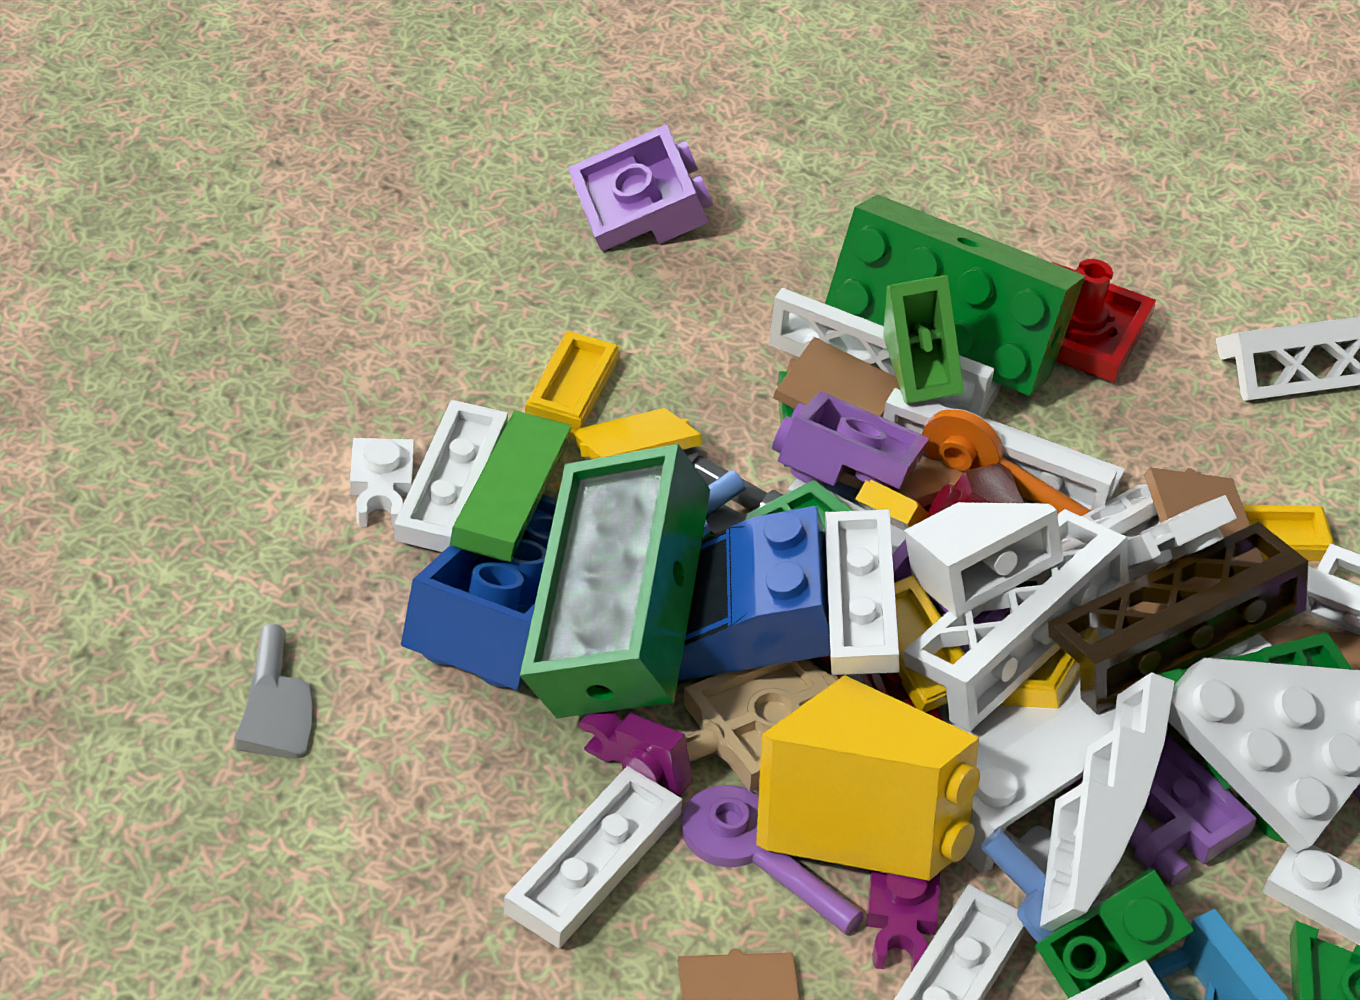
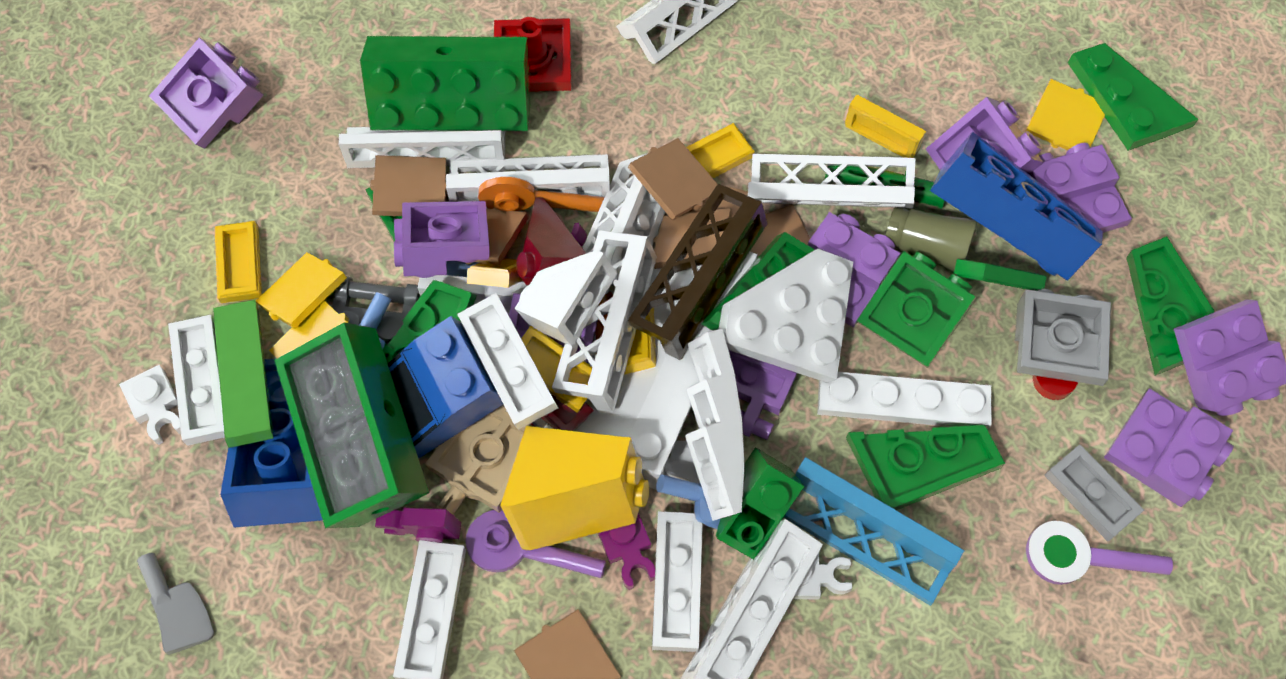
camera: 25 degrees left, 20 degrees up
bright green slope [883,275,964,404] -> none
white plate [1127,495,1237,566] -> none

